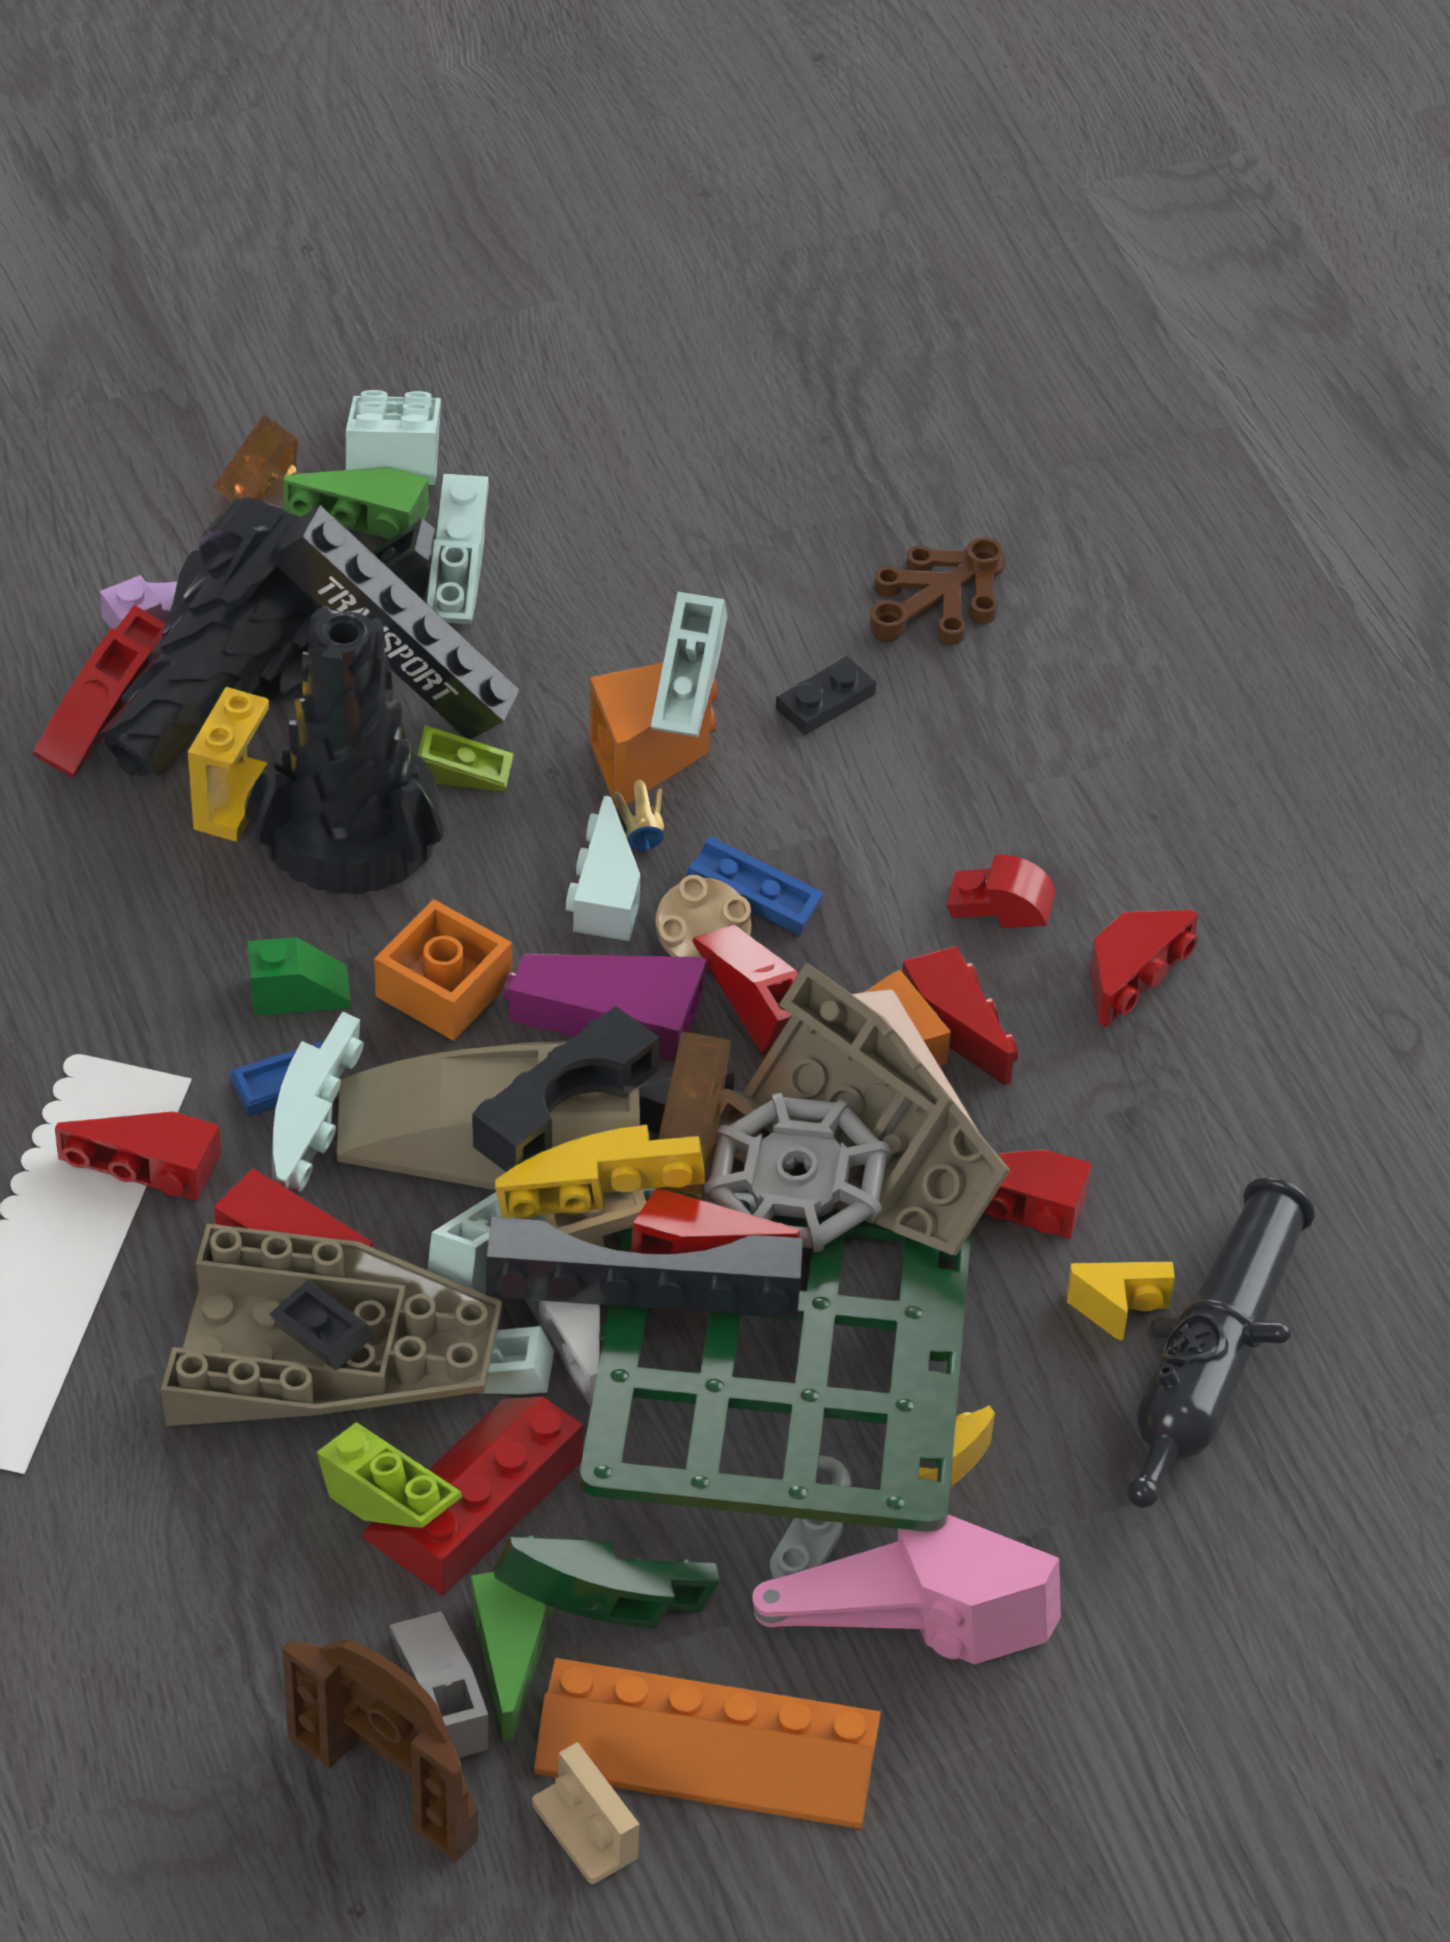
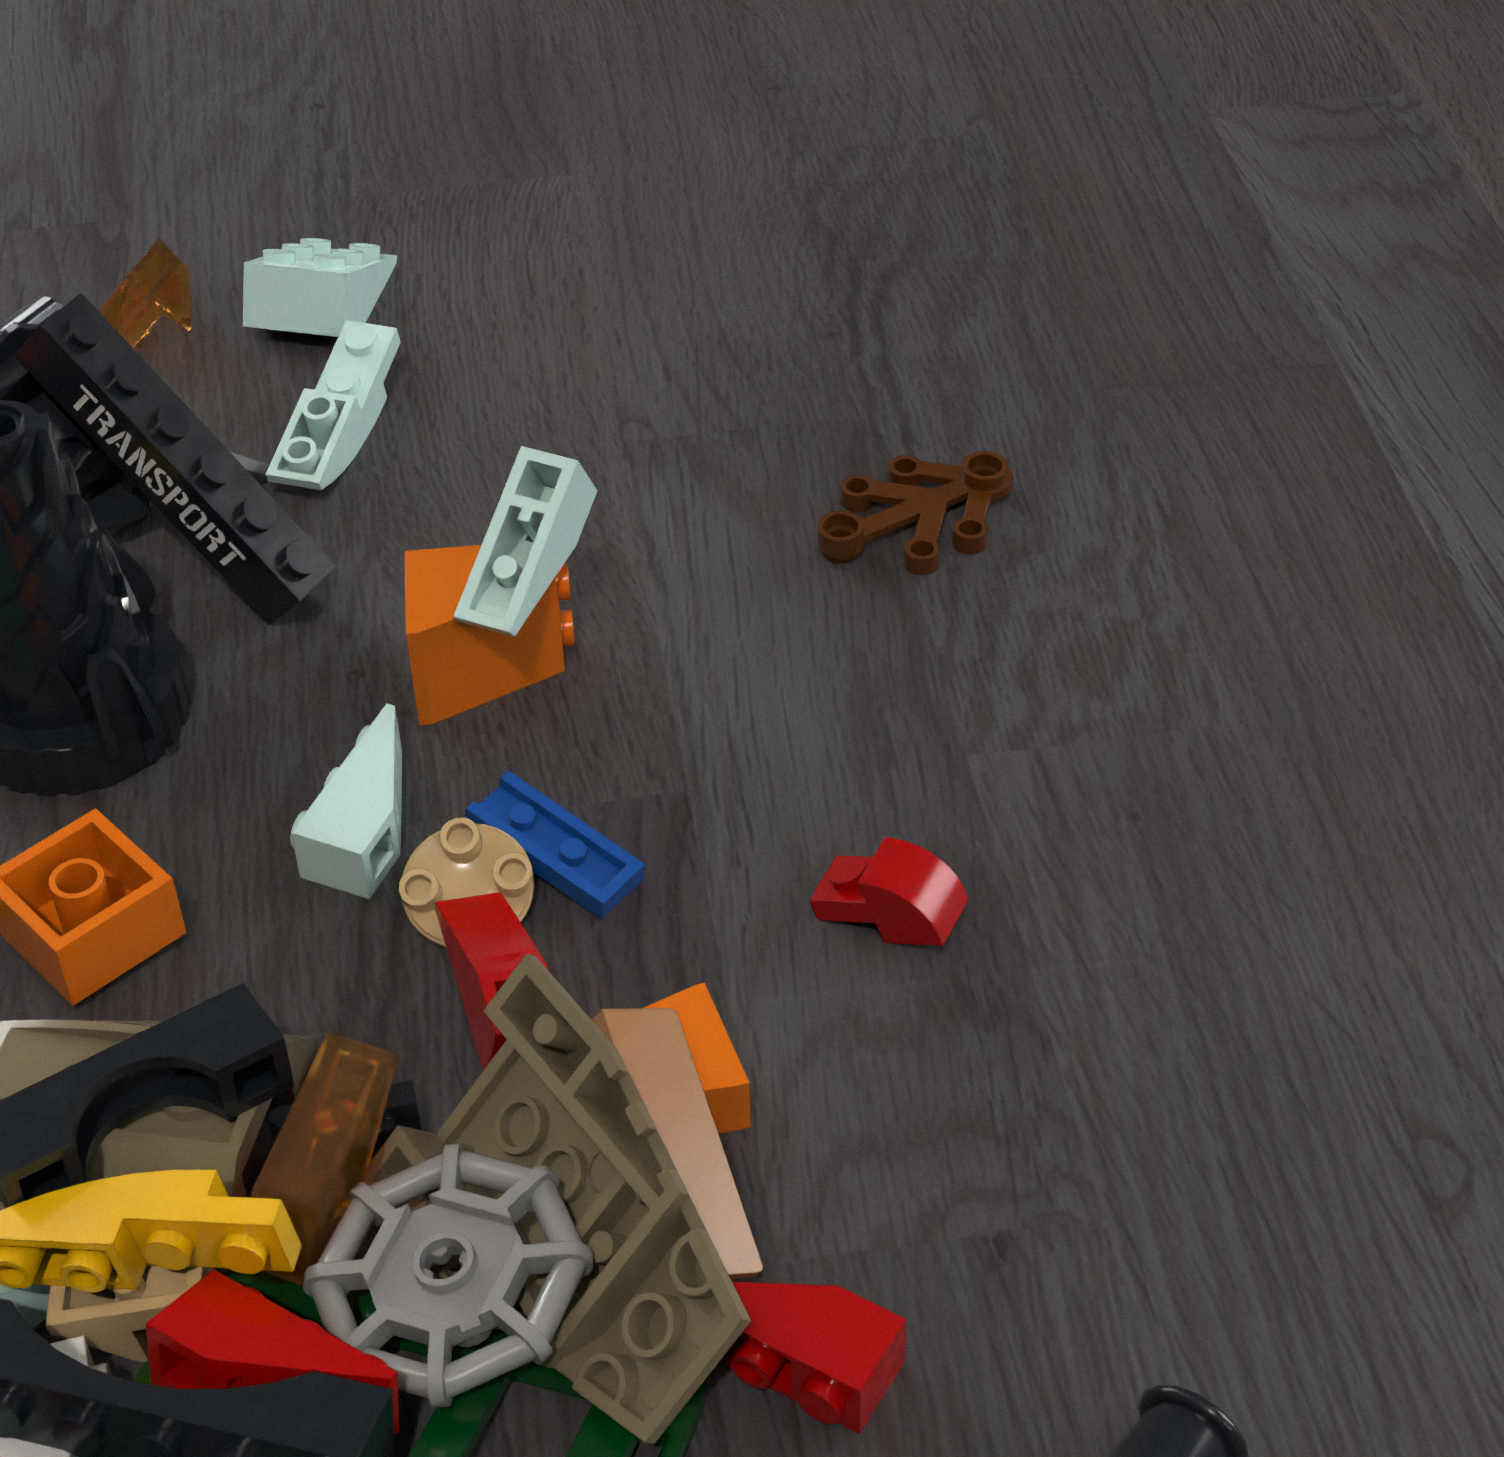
camera: 15 degrees right, 5 degrees down
bright green slope [283,467,429,540] -> none
black slope [371,519,435,599] -> none
lime slope [414,725,514,792] -> none
magenta slope [503,954,707,1062] -> none
pearl gold piece [614,779,664,850] -> none
black plate [776,656,876,735] -> none
red slope [902,946,1018,1085] -> none
red slope [1090,909,1199,1027] -> none

